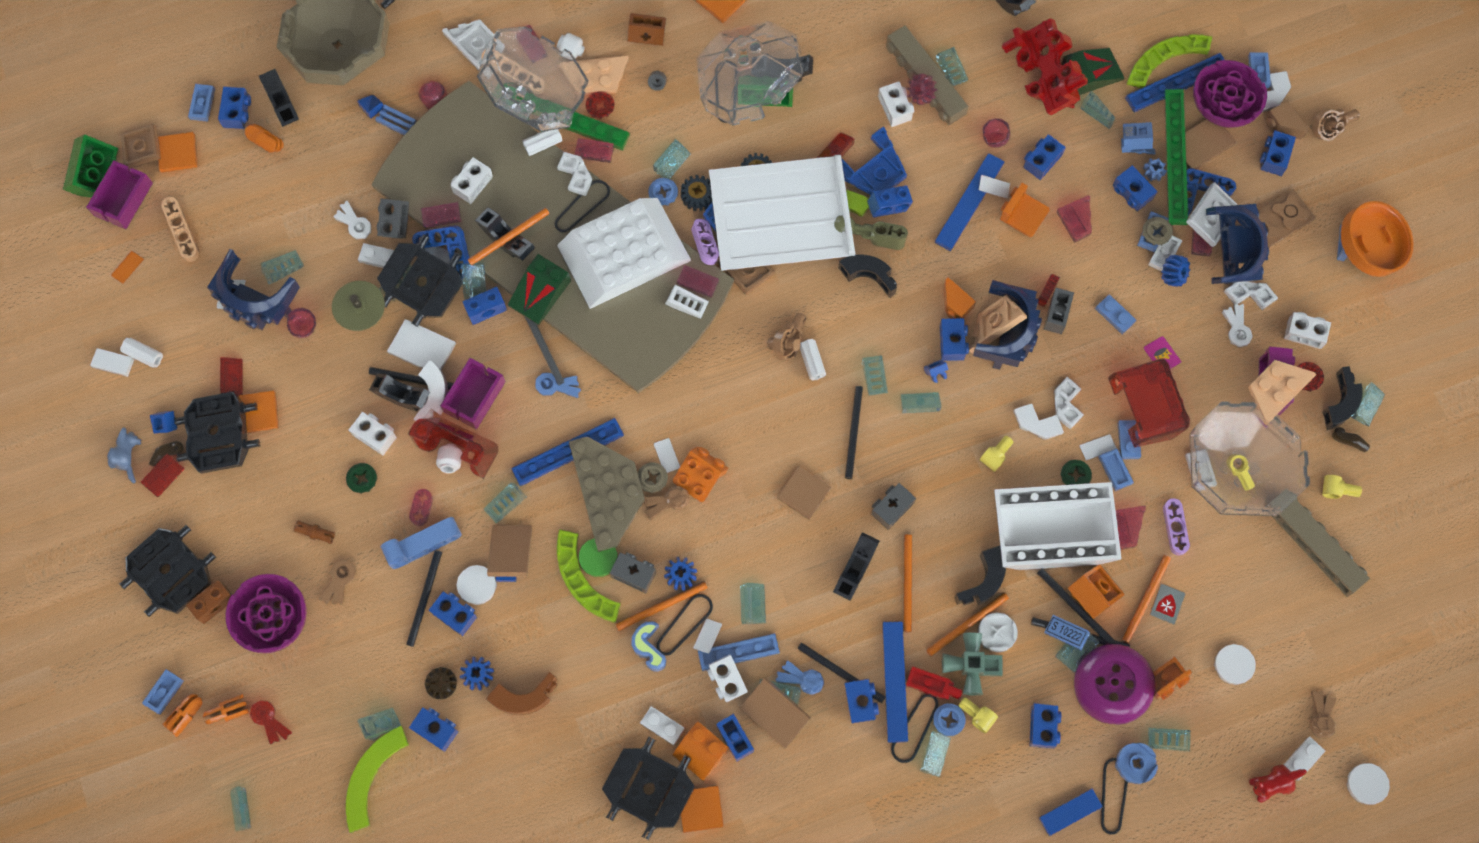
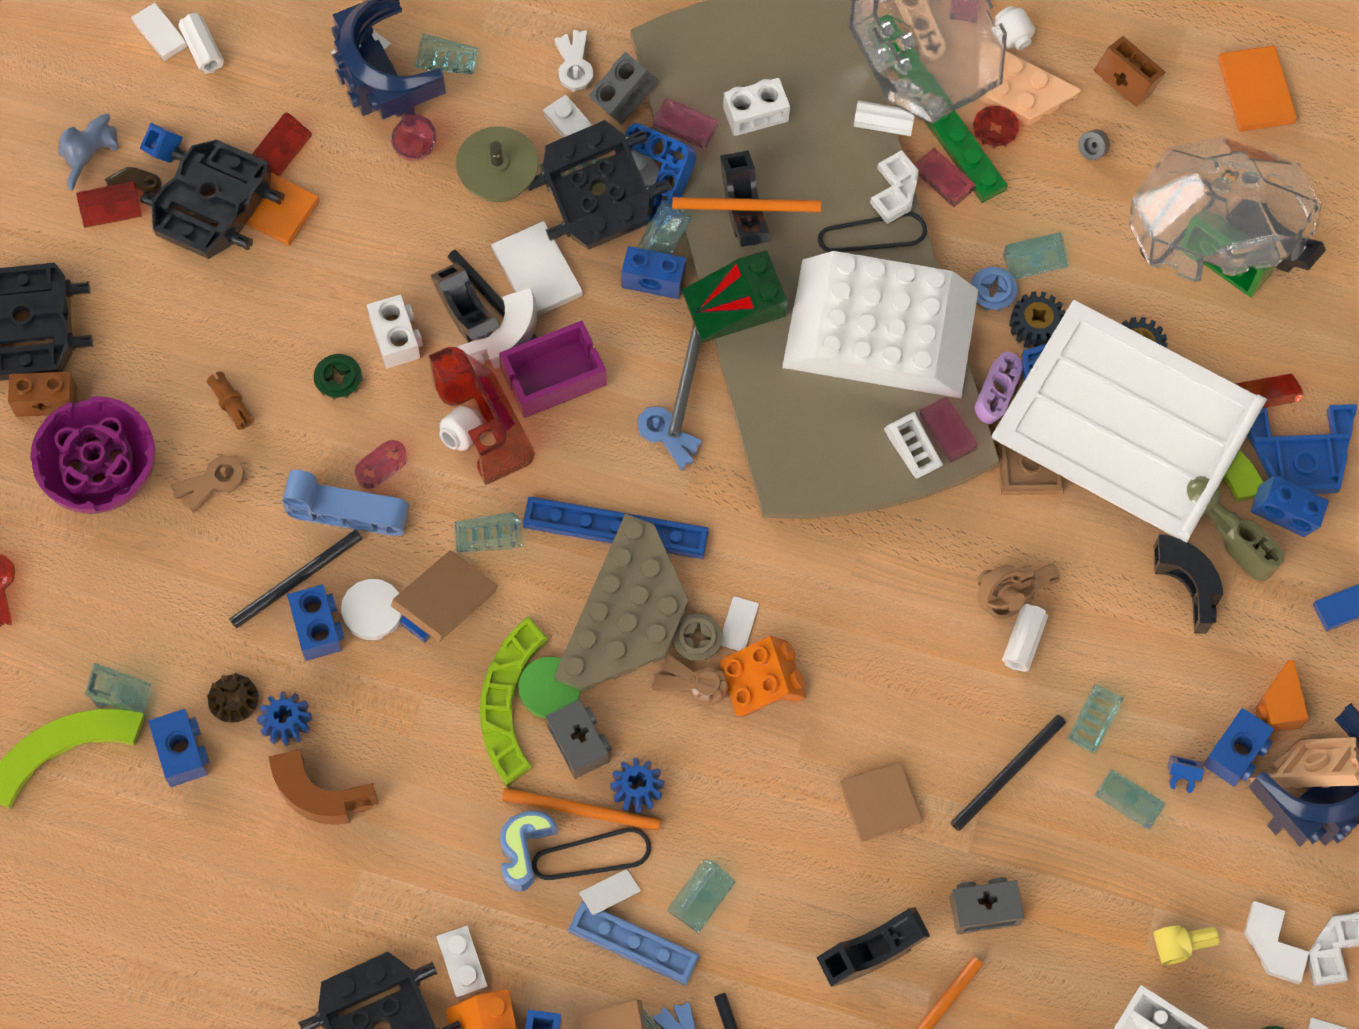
camera: 35 degrees right, 5 degrees down
white brick [707,654,748,702] -> none

